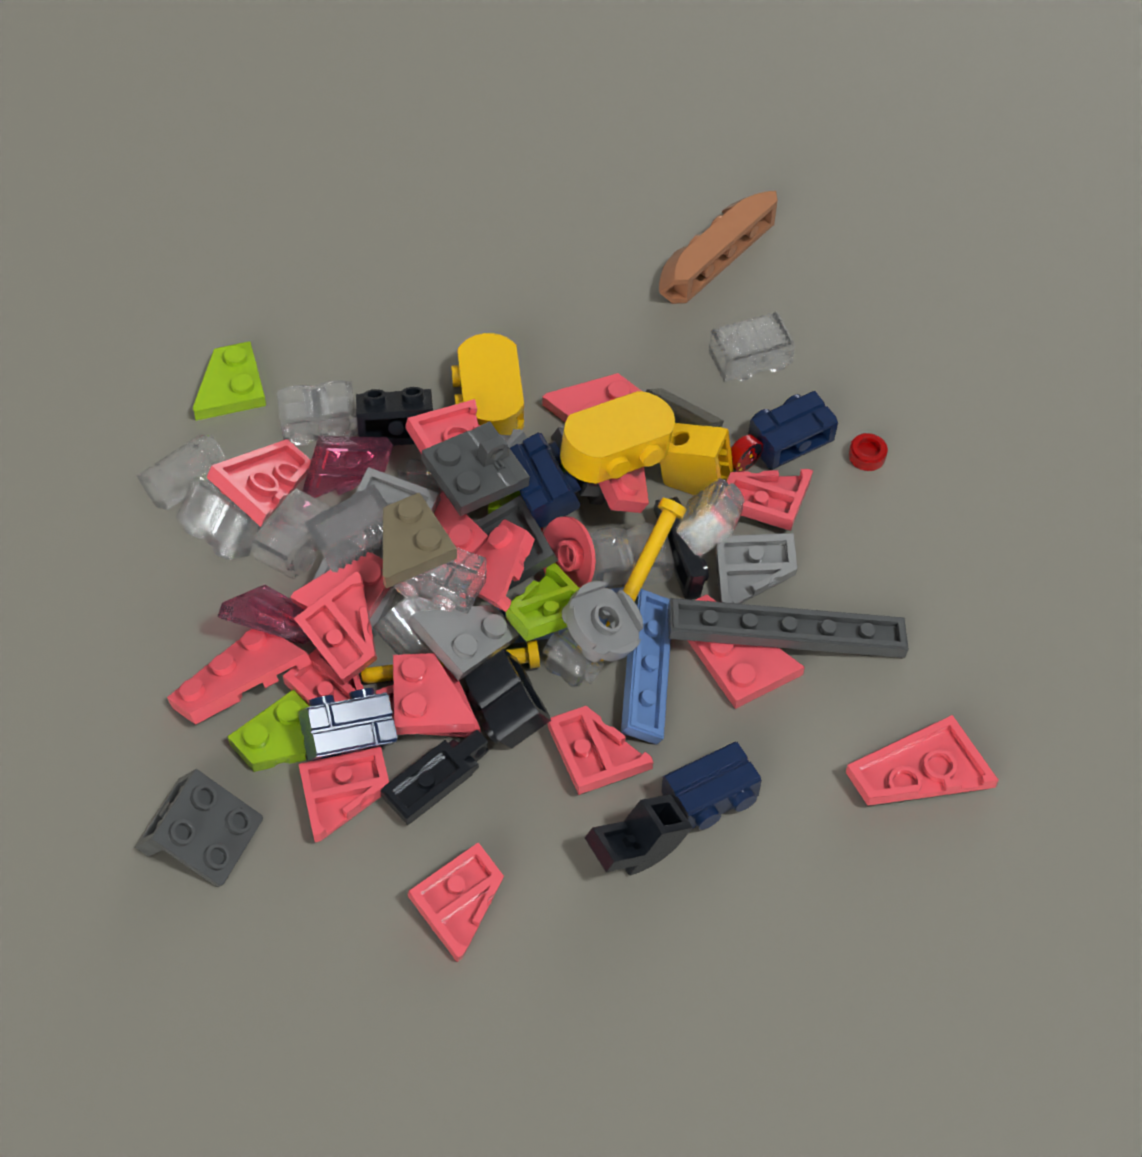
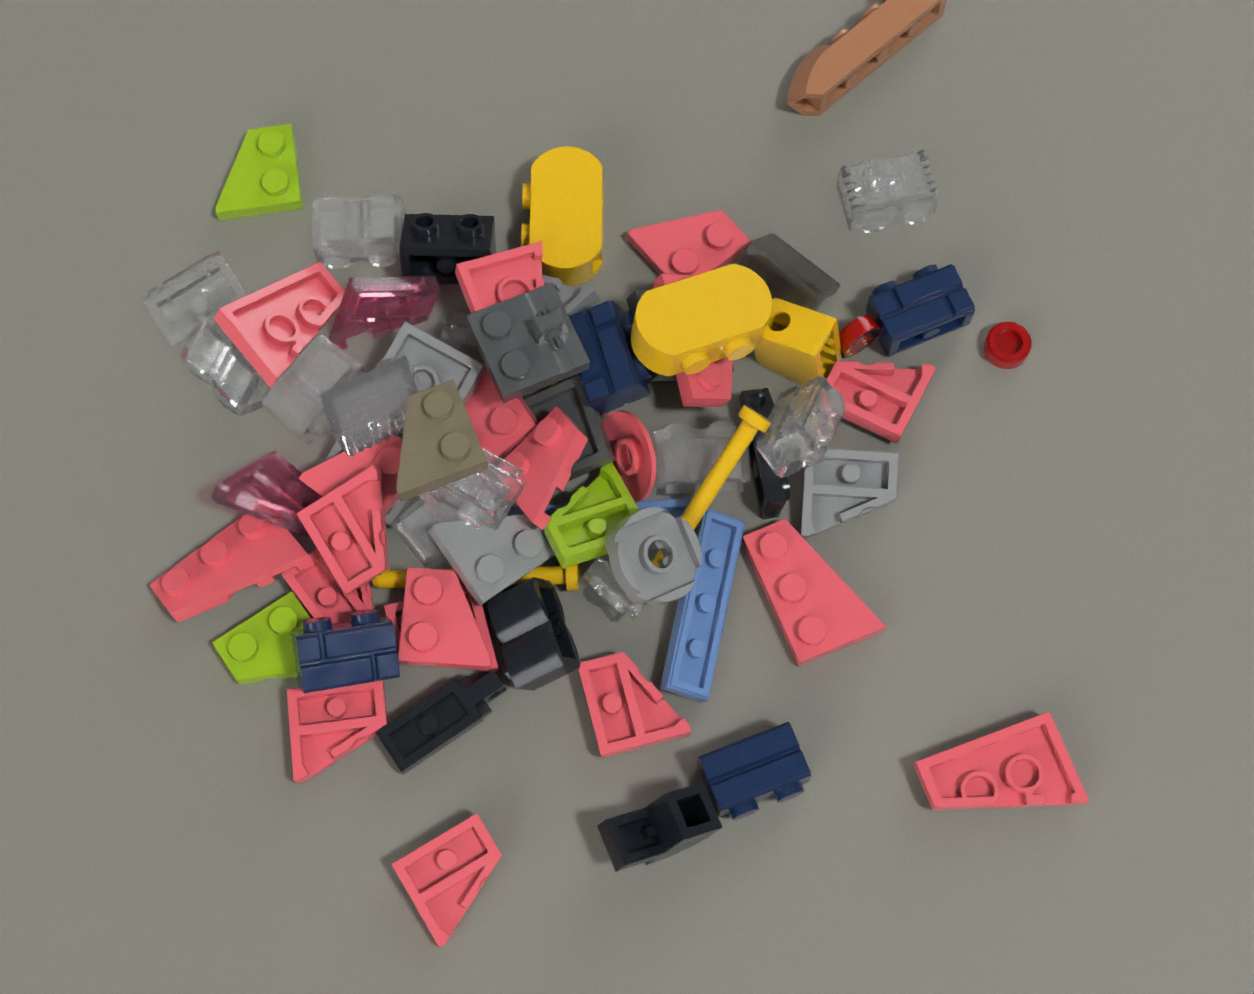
camera: 10 degrees right, 15 degrees up
dark grey bracket [135,769,263,887] -> none
dark grey tile [668,598,909,658] -> none

